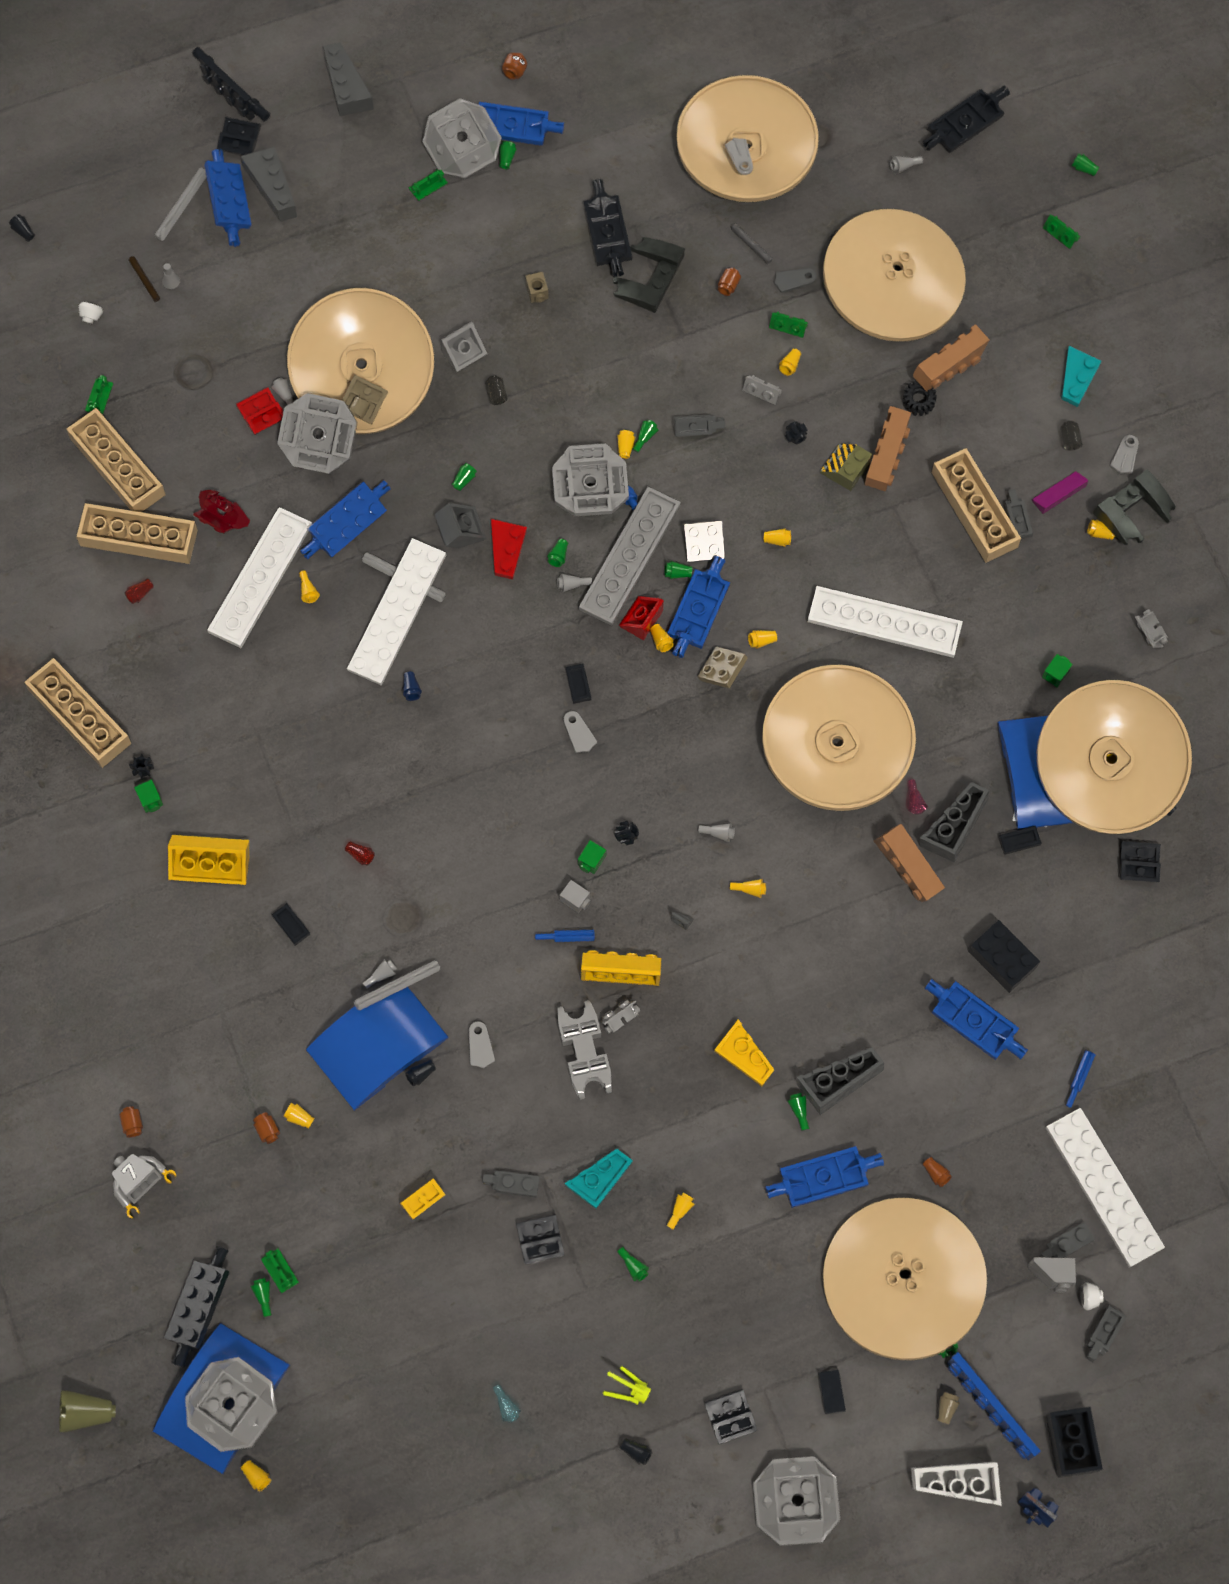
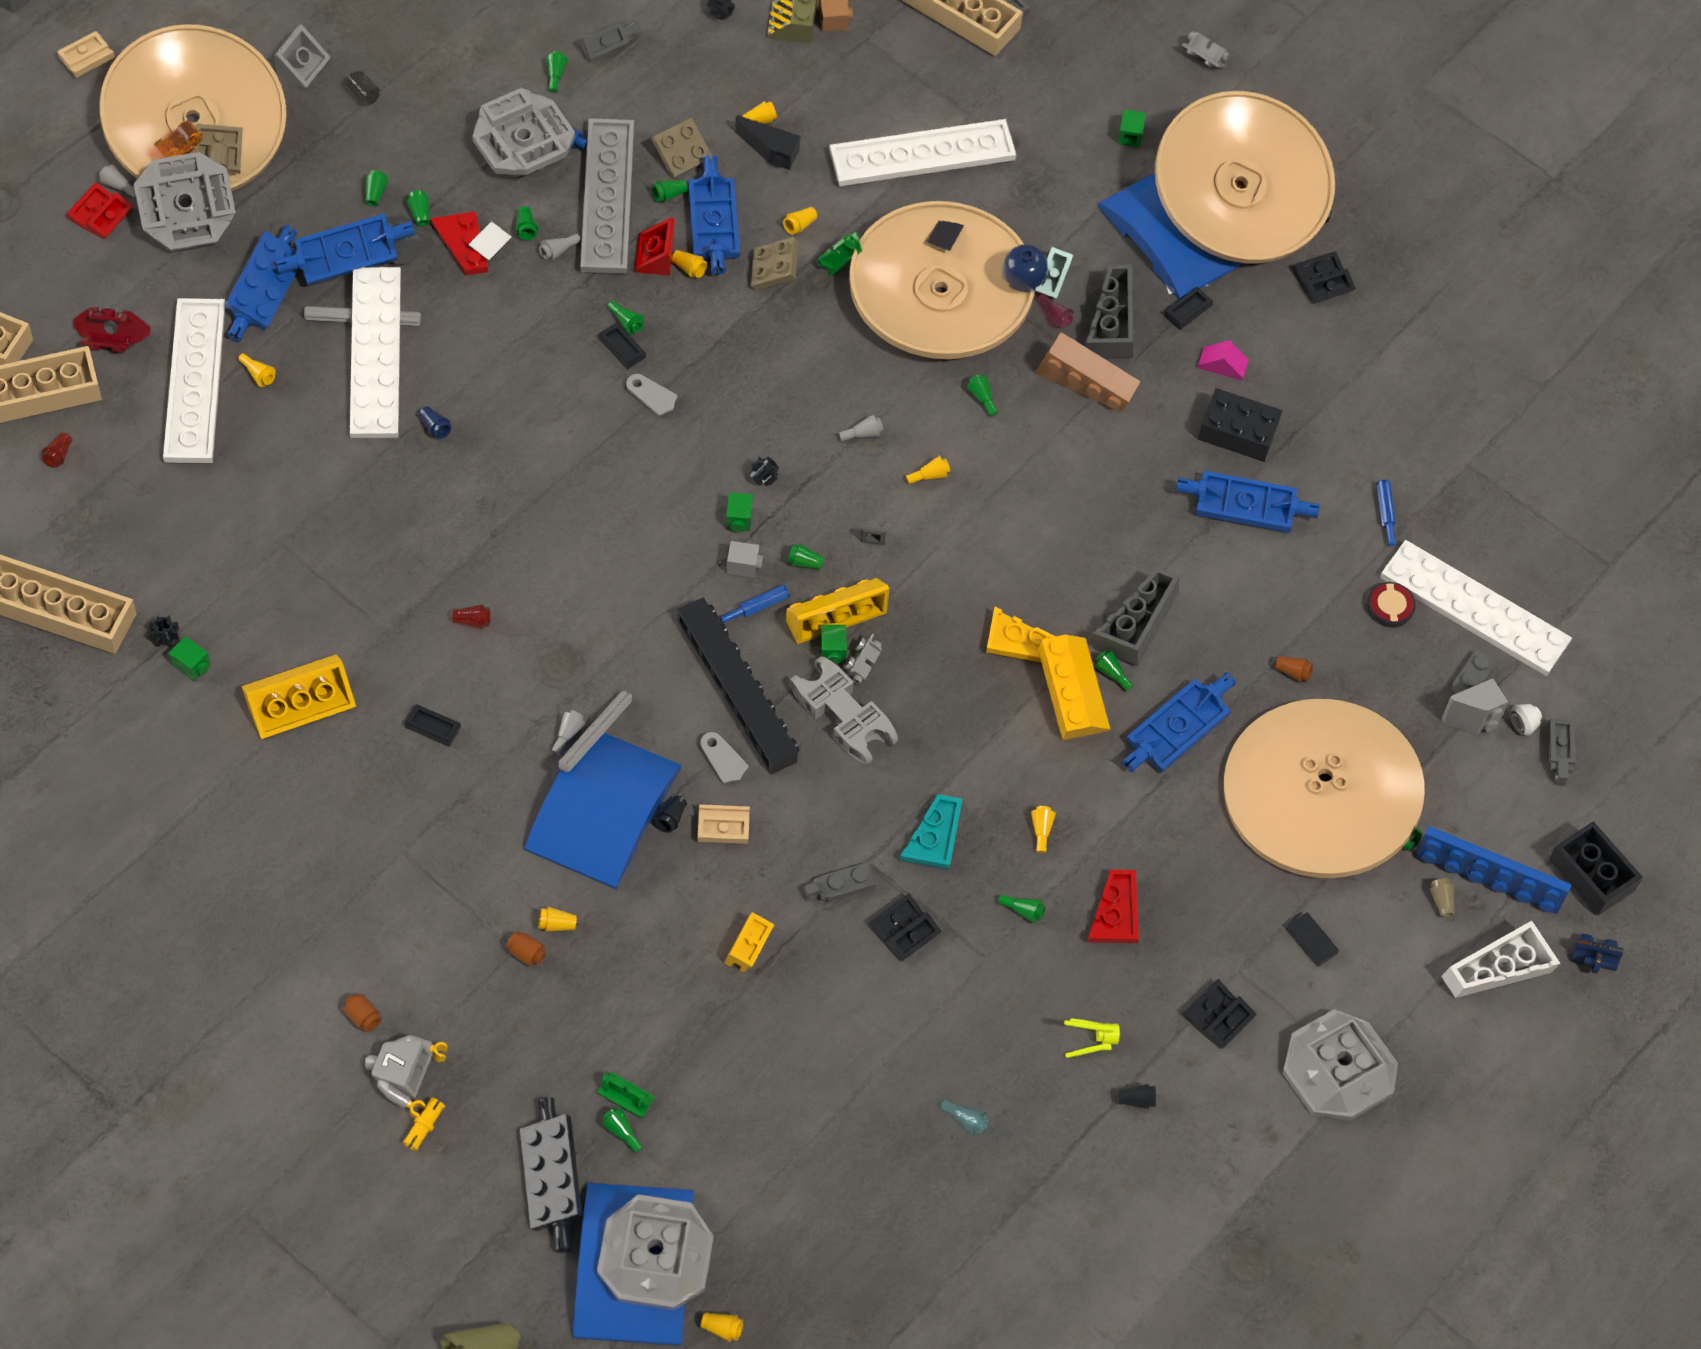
camera: 30 degrees left, 10 degrees down
yellow cone [617,430,635,459] -> none
none -> tan plate [57,31,115,78]
none -> clear orange leg [154,121,203,157]
none -> blue plate [275,214,415,285]
none -> yellow pin [403,1097,445,1151]
none -> green cone [407,190,430,227]
none -> white sticker [469,221,511,260]
none -> green cone [608,301,644,335]
none -> black brick [677,597,800,774]
none -> tan plate [698,805,750,844]
none -> black slope [735,115,801,170]
none -> green cone [787,543,824,570]
none -> green hinge [817,232,862,276]
none -> green brick [820,625,847,664]
none -> black sticker [927,221,964,251]
none -> green cone [967,374,998,417]
none -> dark blue cylinder [1001,245,1048,292]
none -> light aqua slope [1035,247,1073,299]
none -> yellow slope [1038,635,1111,740]
none -> red wing [1087,870,1139,943]
none -> dark pink slope [1198,340,1248,380]
none -> tile [1367,582,1416,628]

